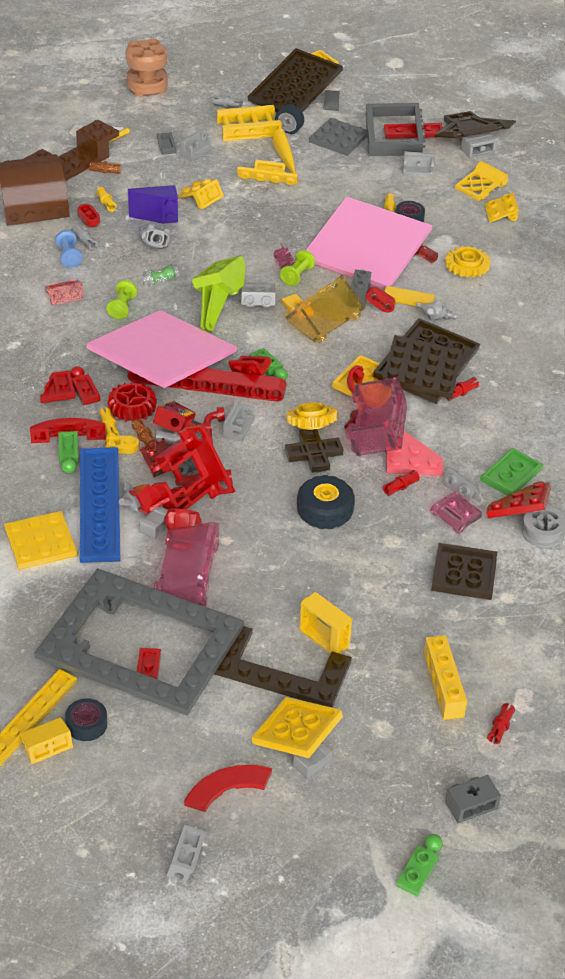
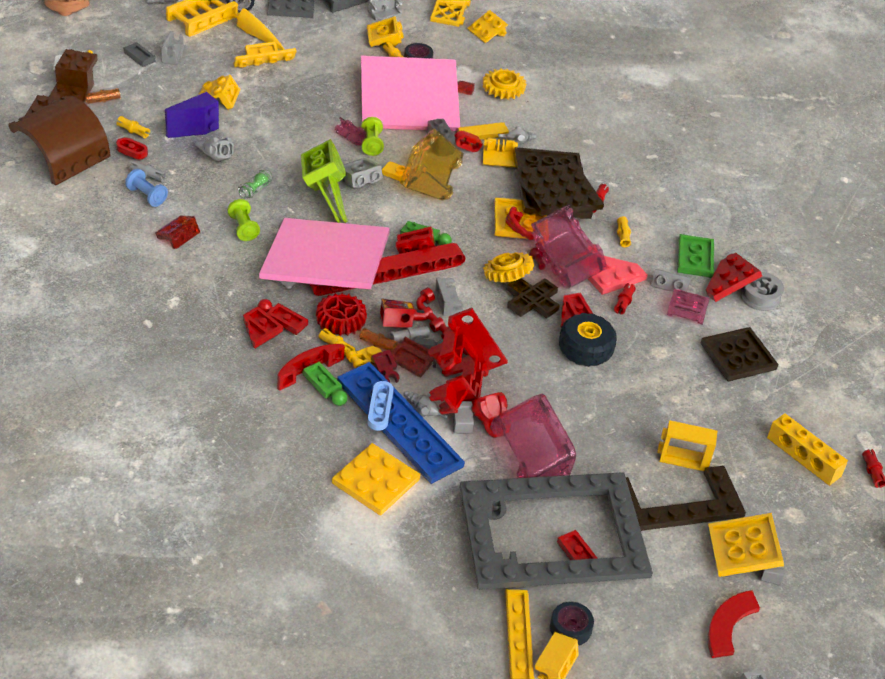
camera: 35 degrees left, 0 degrees up
none -> yellow plate [367,16,404,47]
none -> light blue plate [368,381,393,431]
none -> dark red plate [371,349,400,383]
none -> yellow hinge [483,138,518,167]
none -> red wing [560,292,593,327]
none -> yellow pin [617,216,631,247]

